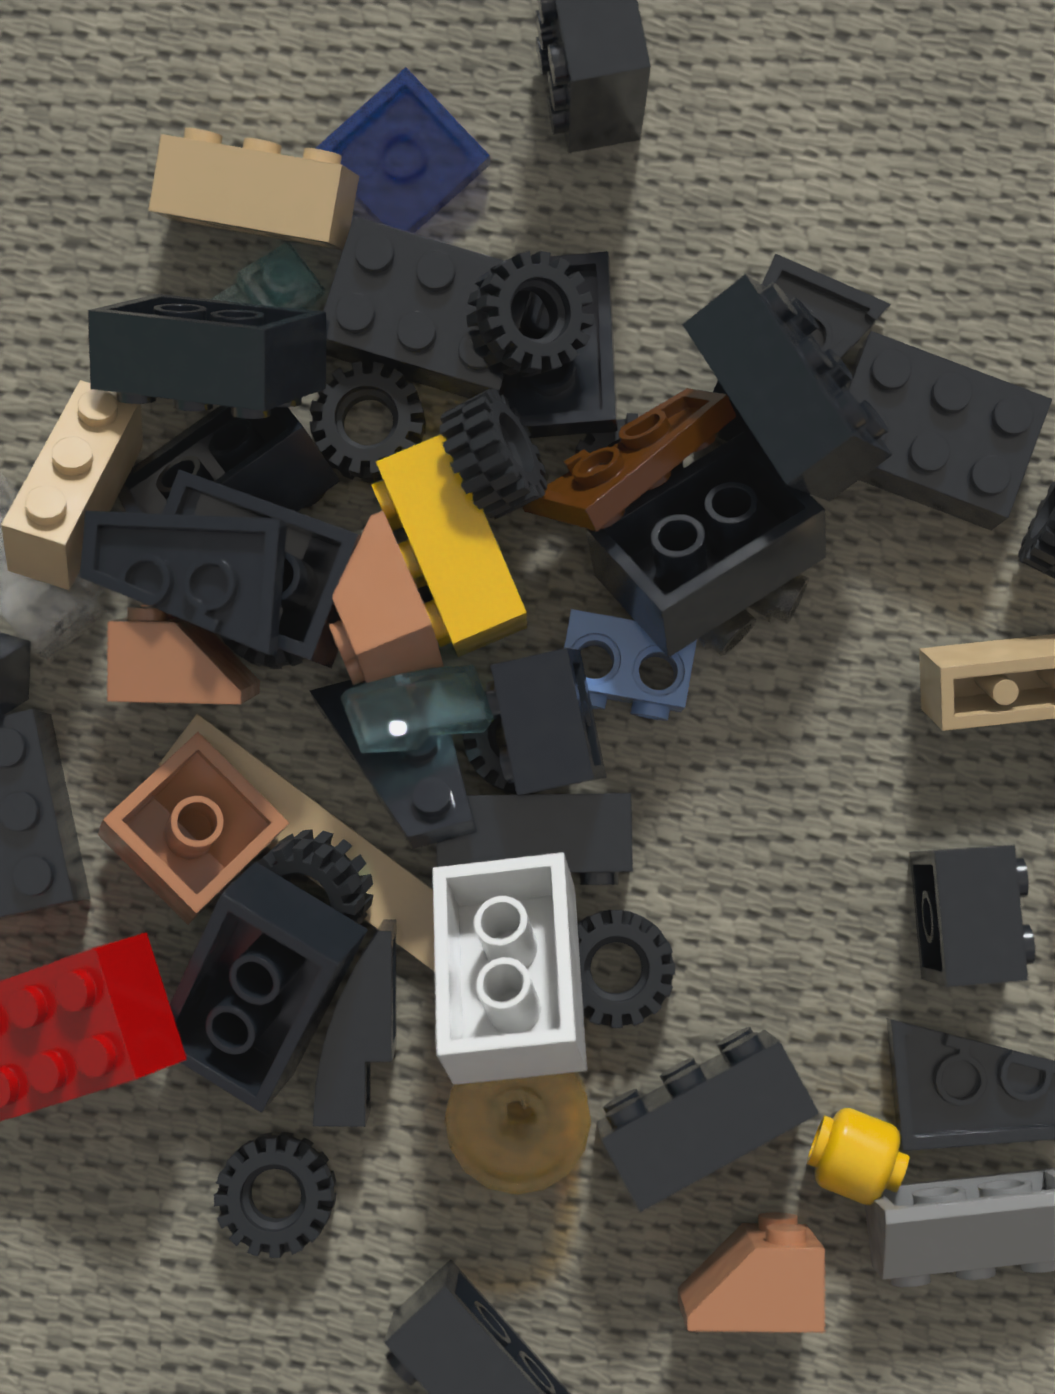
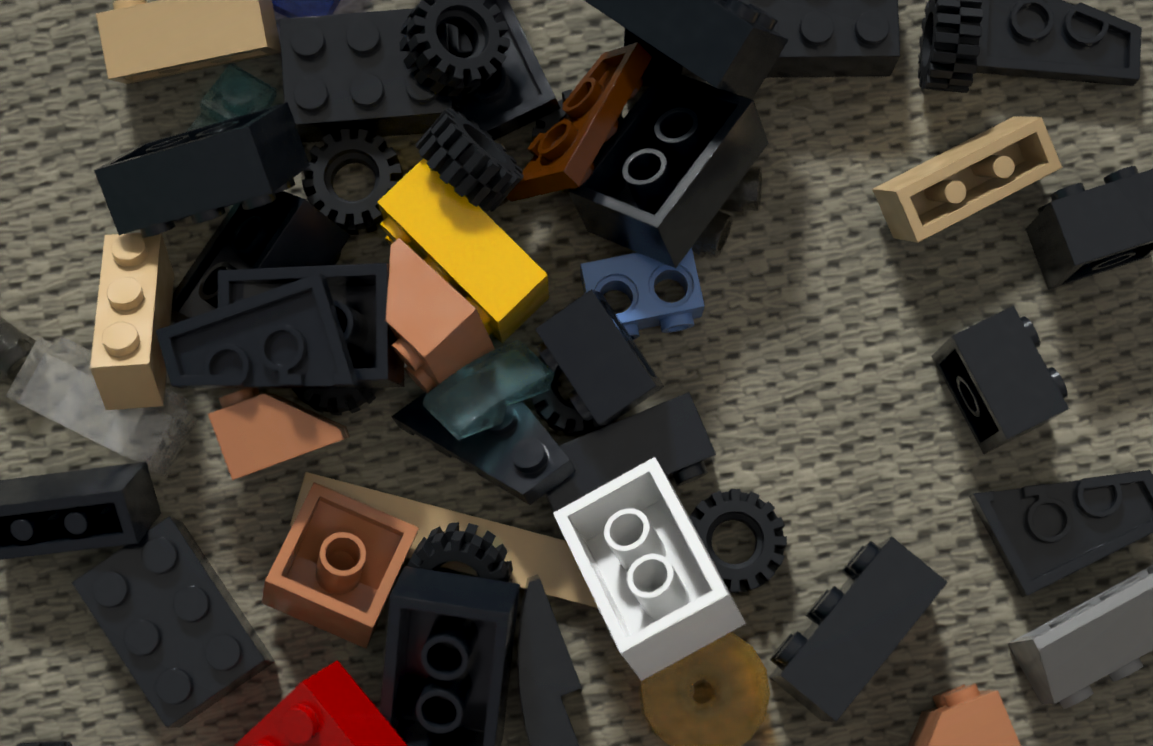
camera: 25 degrees left, 5 degrees down
yellow head [806,1108,909,1205] -> none

